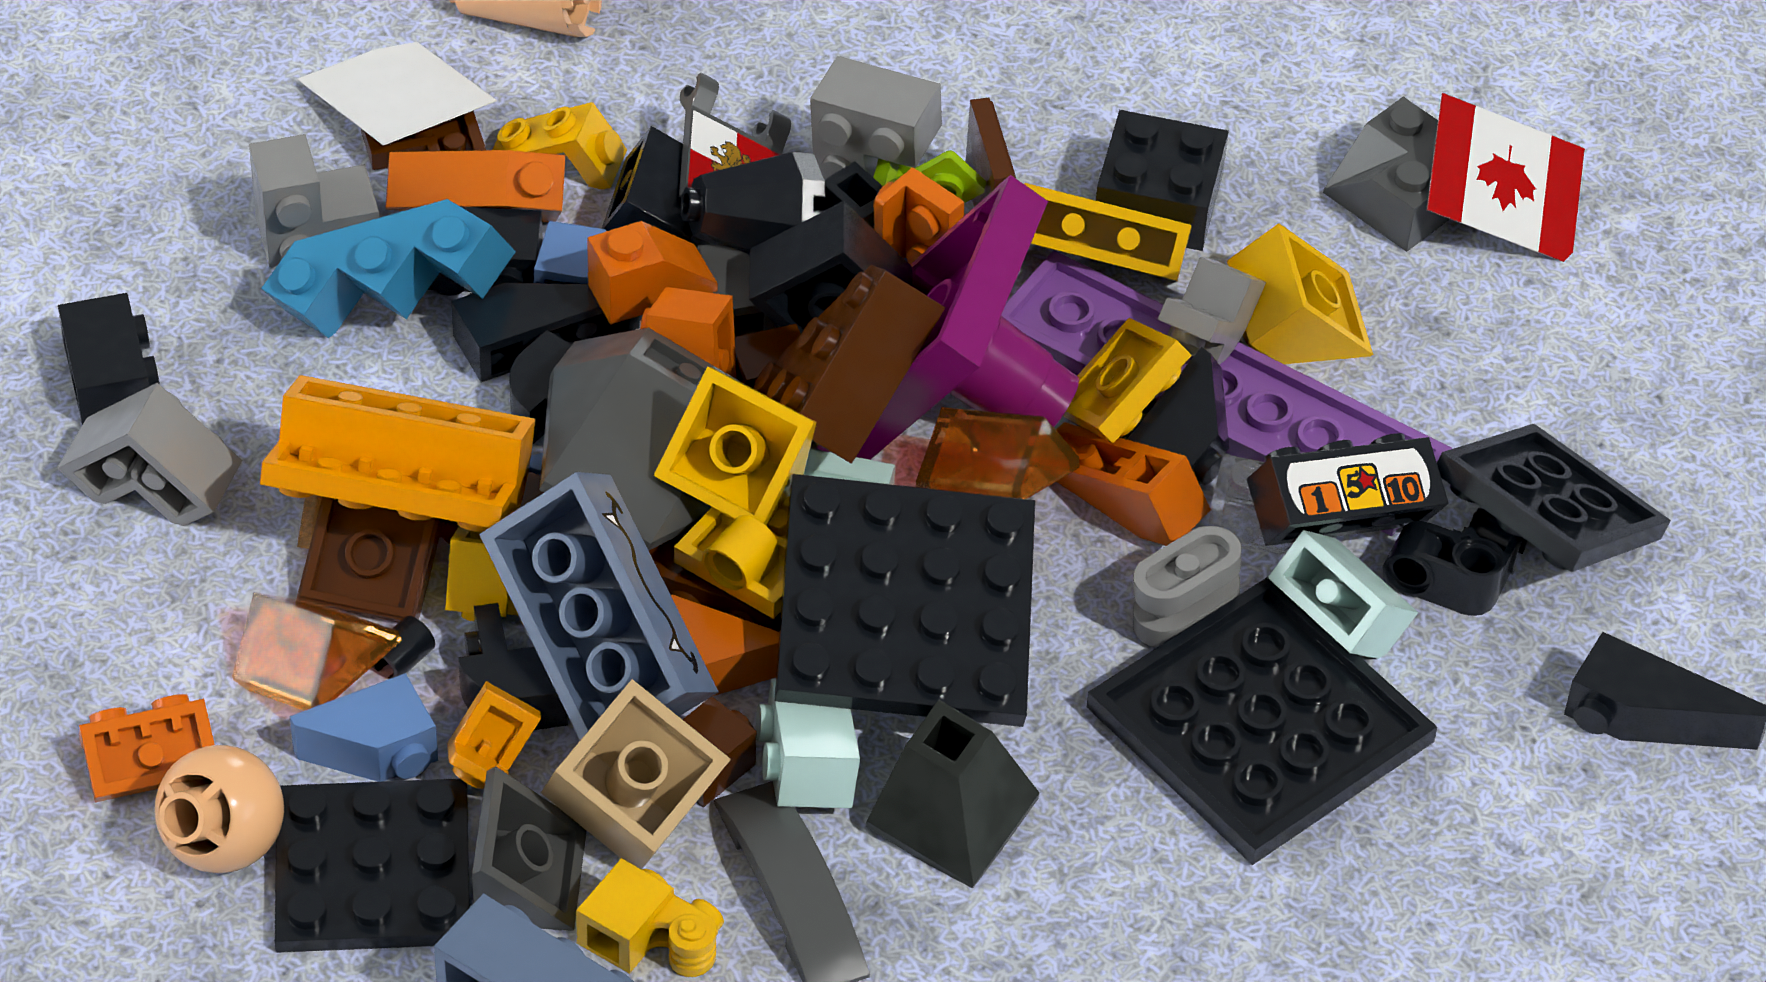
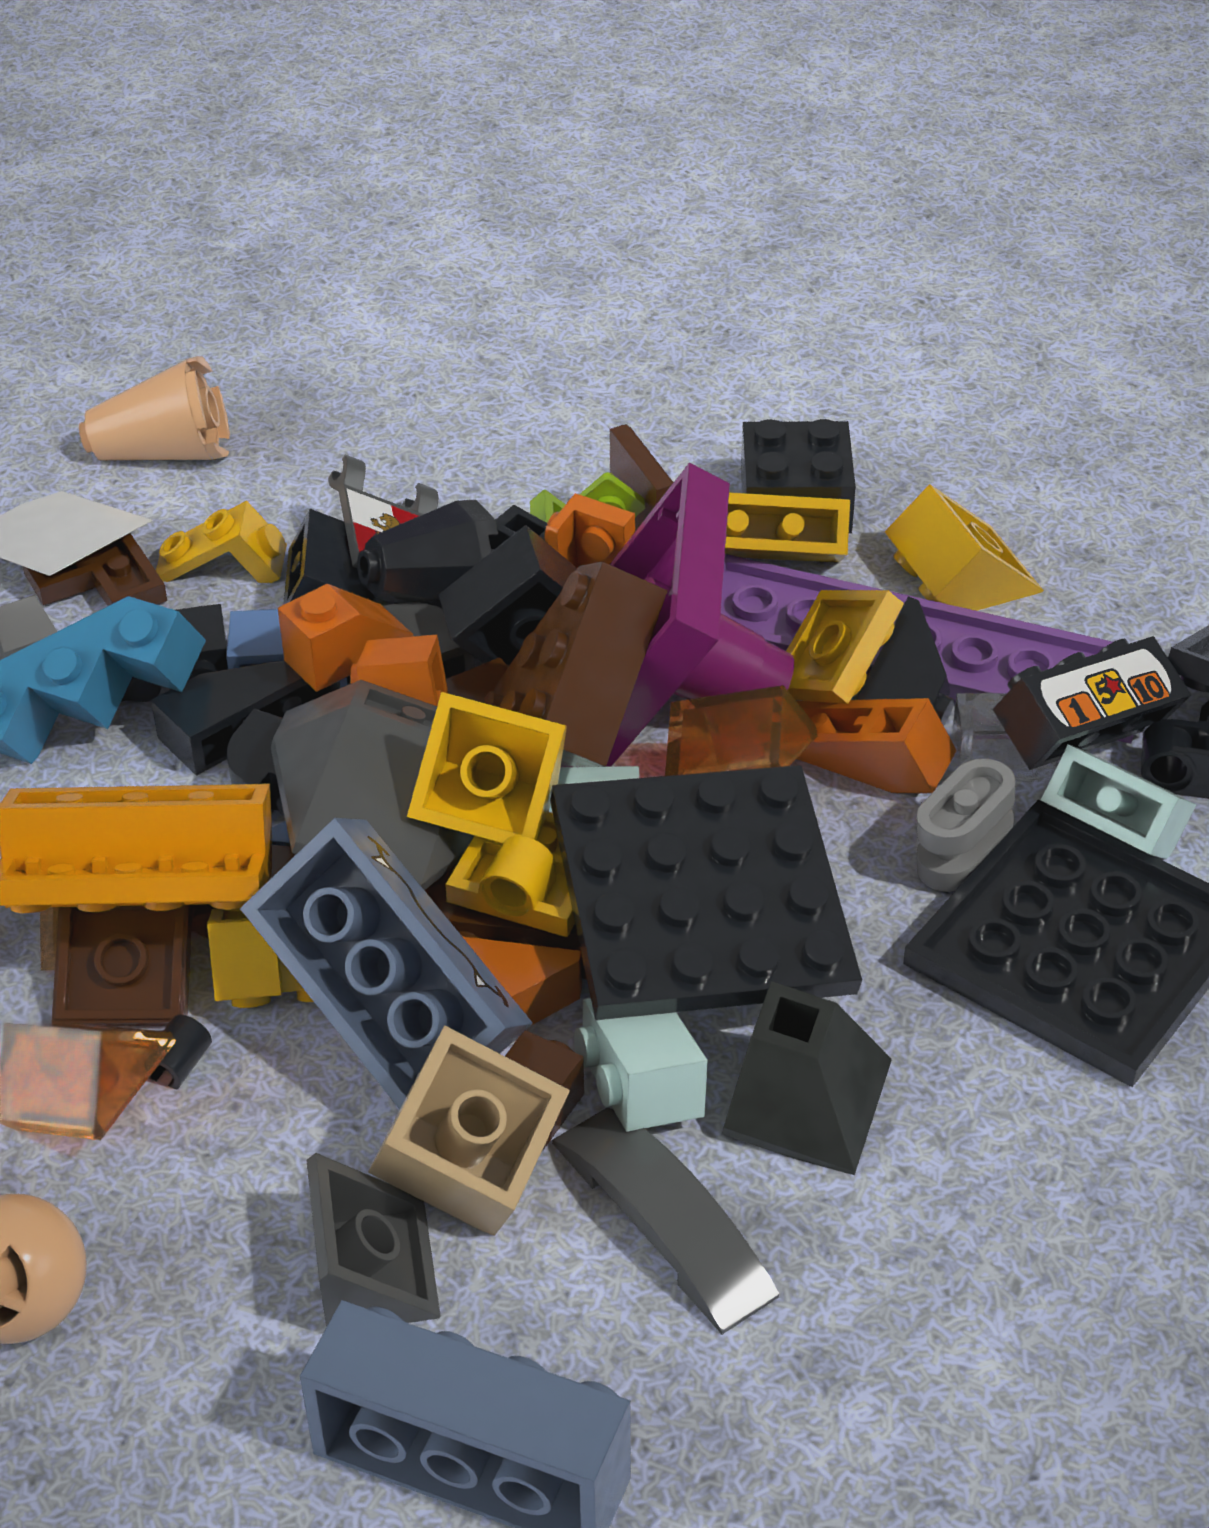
camera: 10 degrees left, 5 degrees down
black plate [274,779,470,953] -> none
medium blue slope [290,673,438,782] -> none
orange slope [385,150,566,222] -> none
light orange bracket [447,681,541,789] -> none
black brick [458,603,568,730] -> none
yellow brick [576,858,724,977] -> none
light grey brick [810,56,942,180] -> none
light grey brick [1158,257,1266,365] -> none
dark grey slope [1323,96,1450,252] -> none
sticker [1427,93,1585,262] -> none

